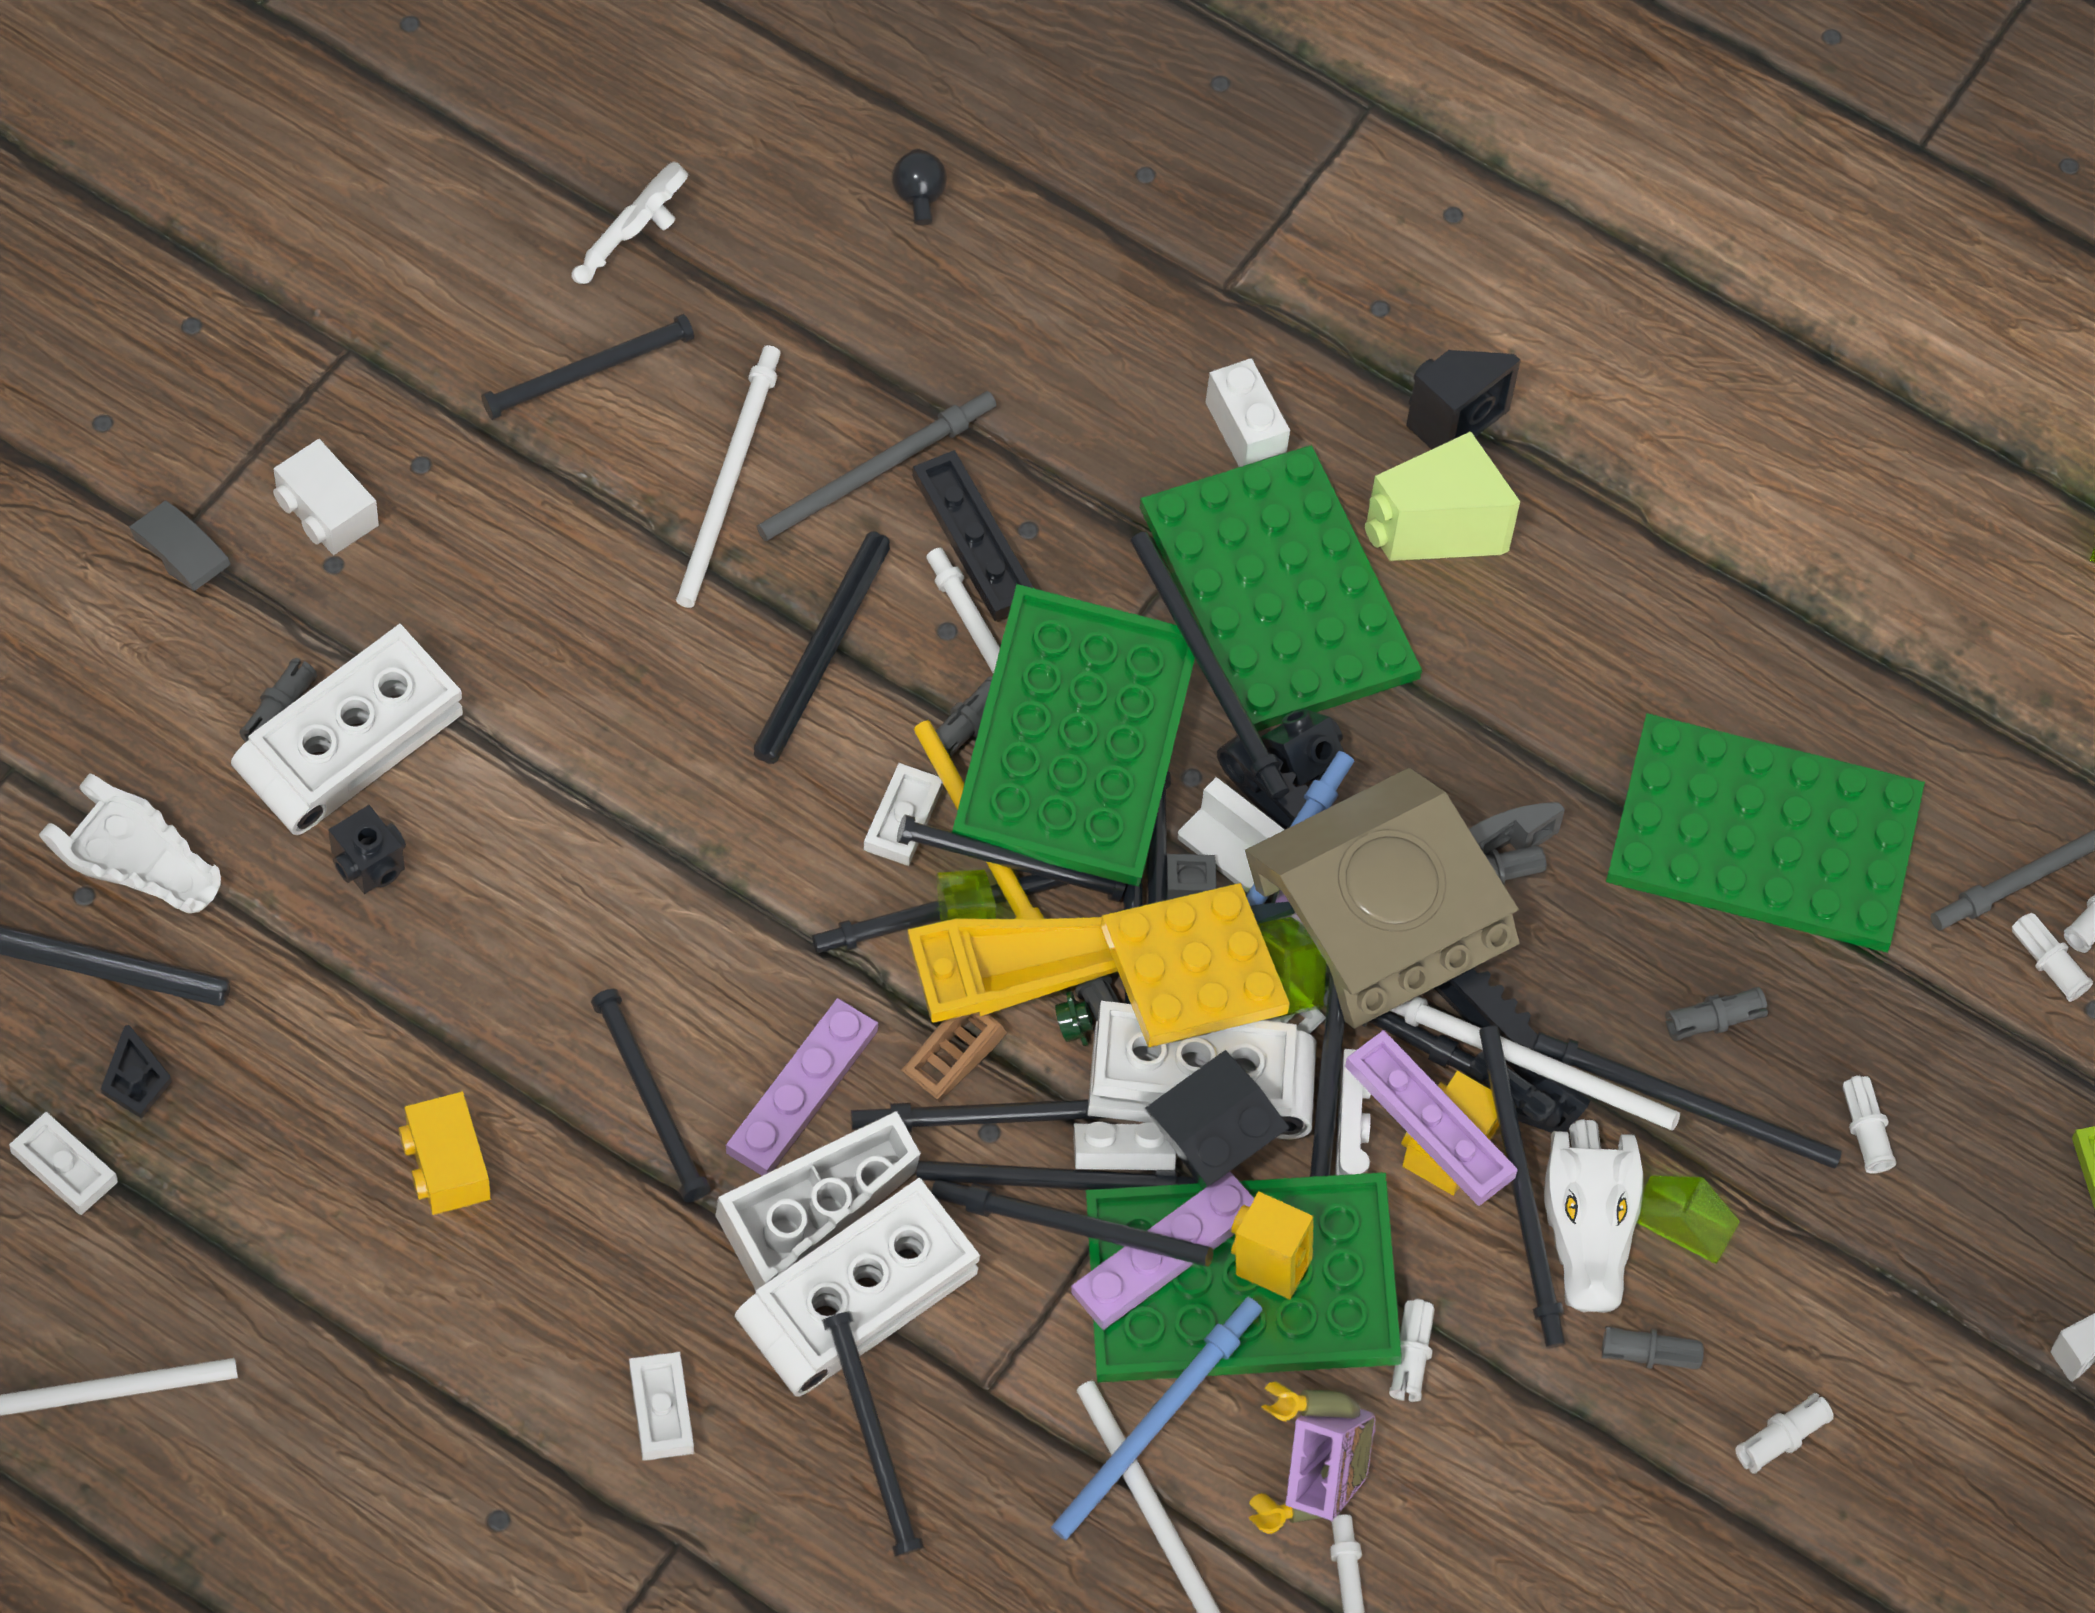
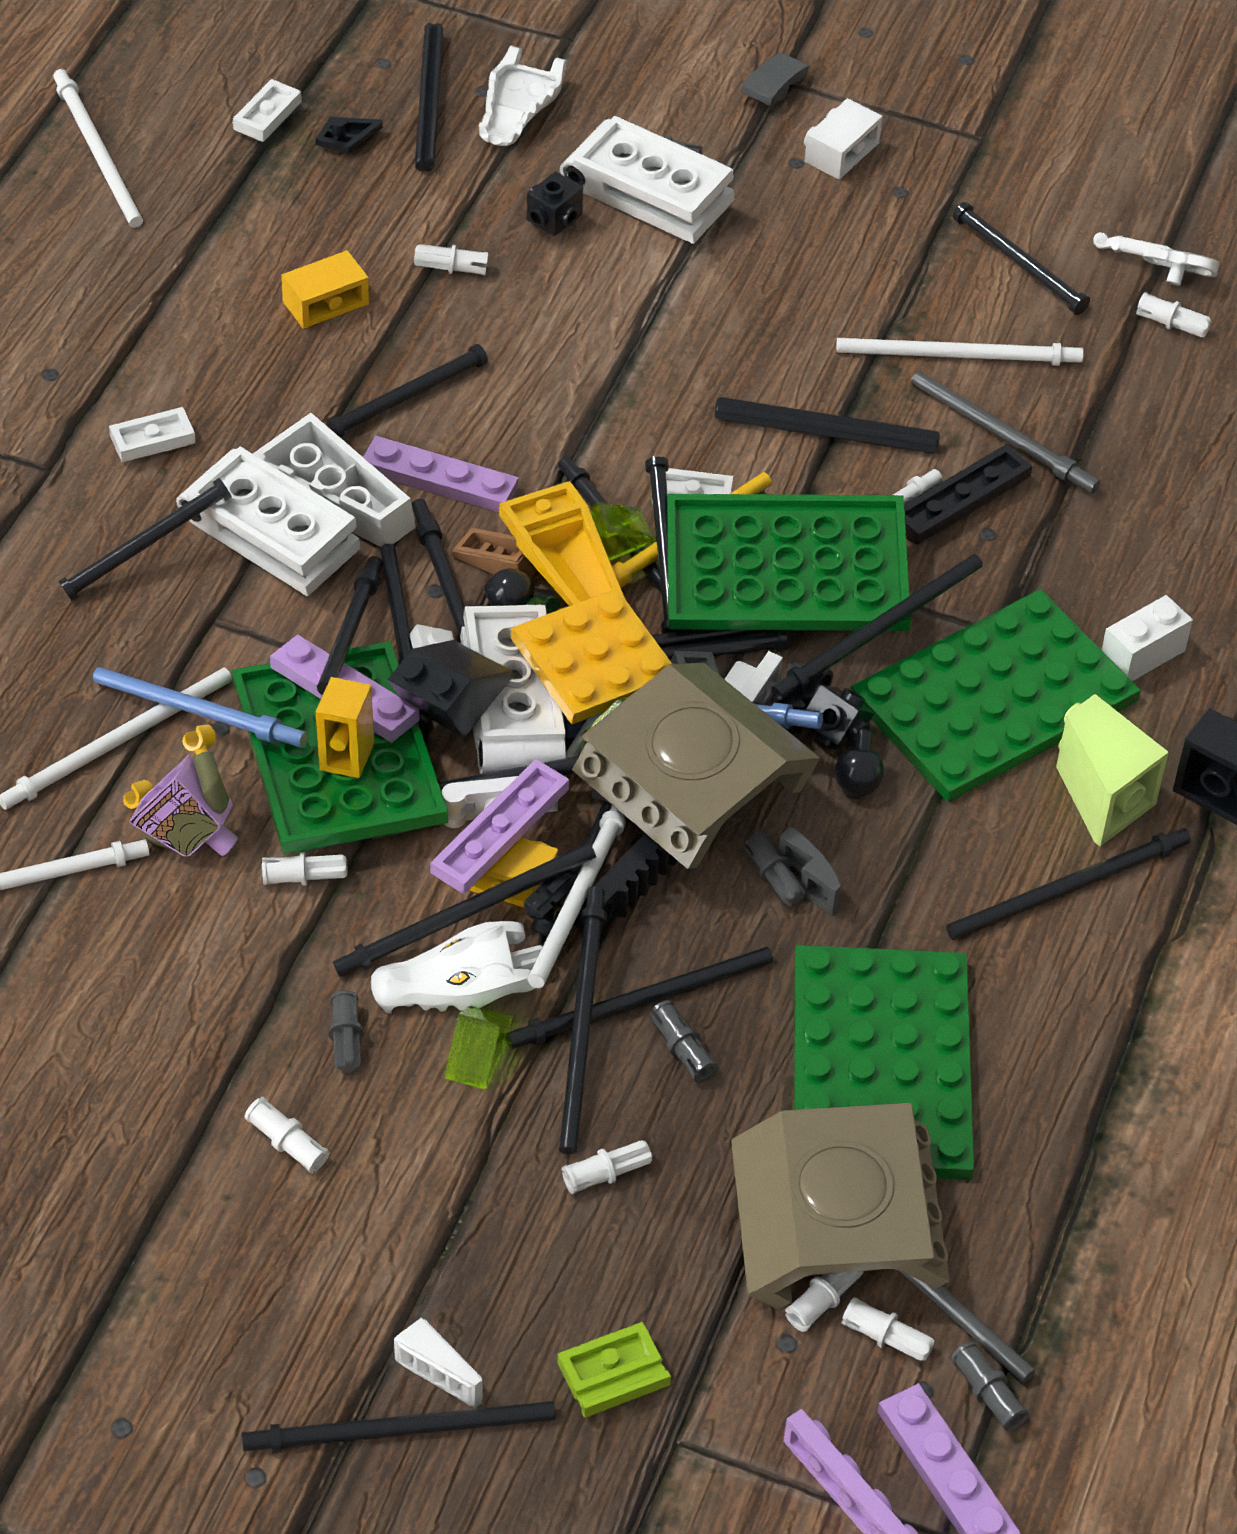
camera: 80 degrees right, 10 degrees down
none -> white axle [414,244,488,276]
none -> black piece [484,568,553,606]
none -> black bar [505,947,773,1050]
none -> dark tan panel [731,1103,950,1310]
none -> black piece [834,728,884,799]
none -> black bar [946,828,1191,940]
none -> white axle [1136,293,1211,337]

